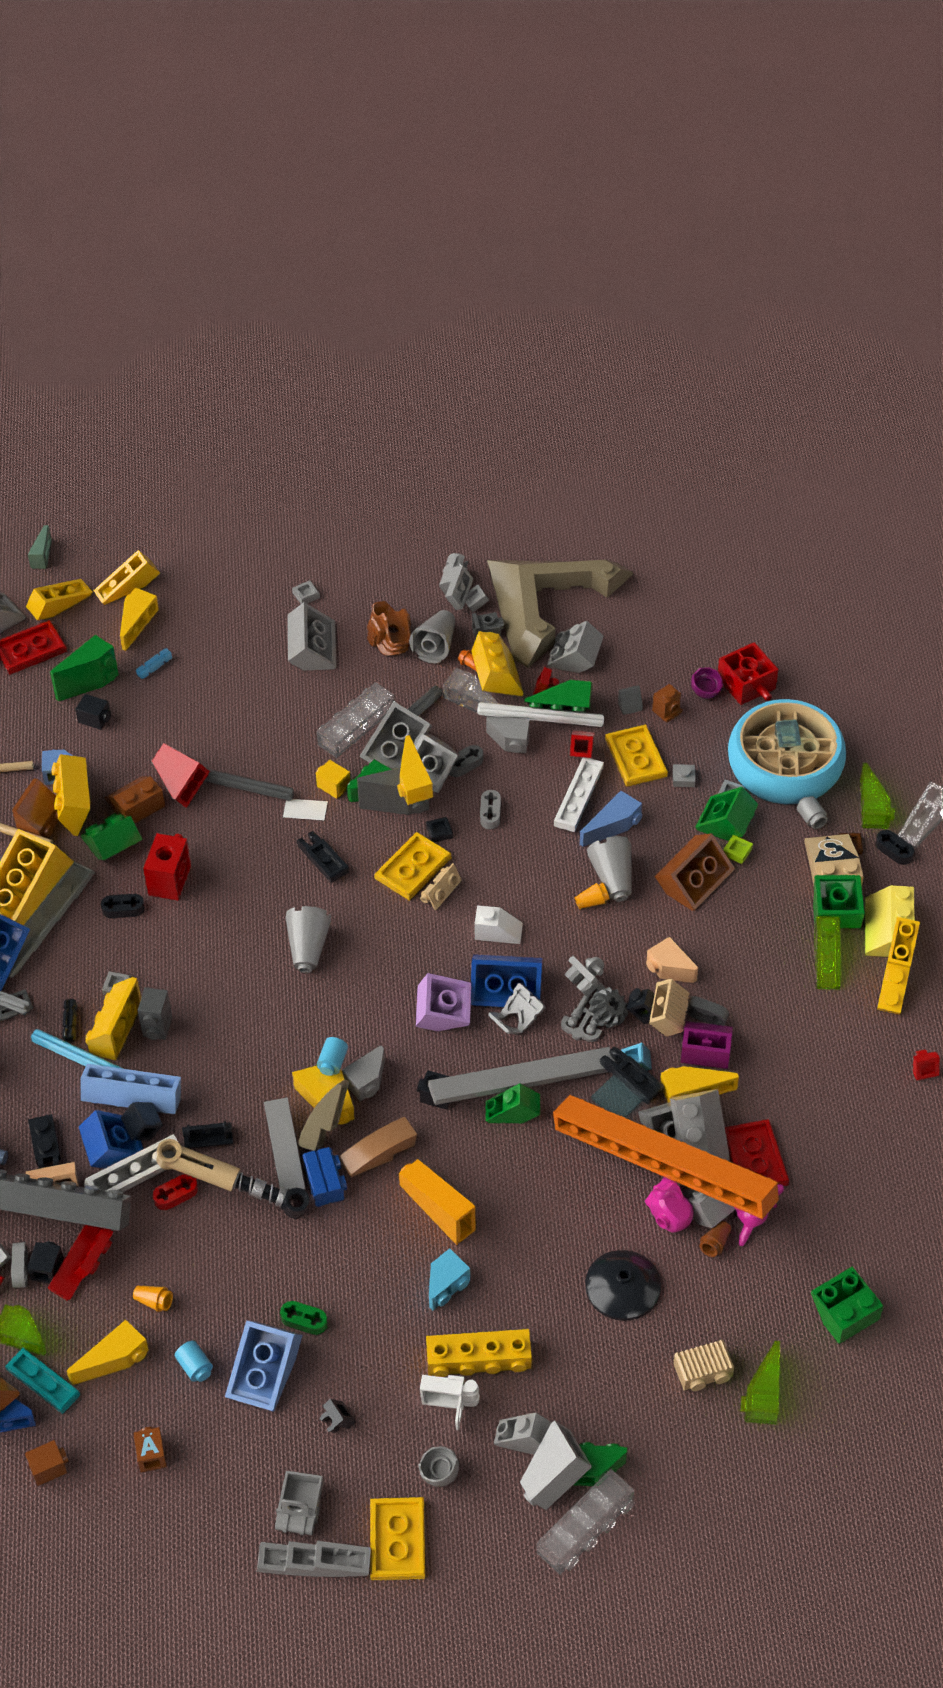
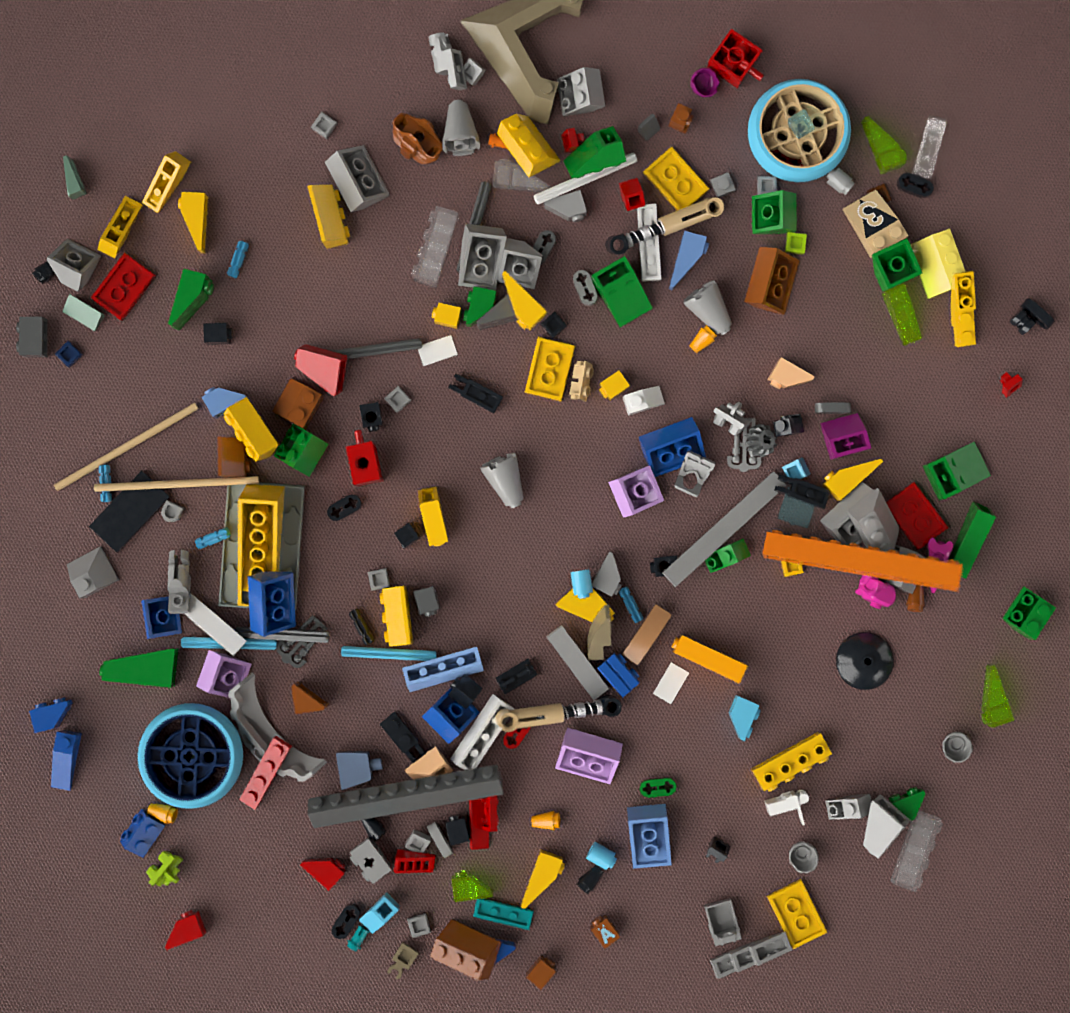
camera: 30 degrees left, 35 degrees up
dark grey brick [472,612,504,639] -> none
tan brick [649,979,690,1036] -> none
tan brick [673,1340,734,1391] -> none
none -> yellow slope [308,185,350,249]
none -> black brick [359,402,383,432]
none -> light grey tile [384,386,411,413]
none -> black panel [394,522,420,549]
none -> yellow slope [418,486,448,546]
none -> lavender slope [555,728,623,784]
none -> black cone [576,865,604,895]
none -> green slope [591,256,653,328]
none -> yellow brick [599,370,630,400]
none -> piece [605,197,724,255]
none -> dark azure axle [619,587,643,623]
none -> white sticker [653,662,689,704]
none -> yellow tile [781,561,804,577]
none -> green slope [922,442,991,500]
none -> light grey hair [942,732,973,763]
none -> green slope [949,501,996,579]

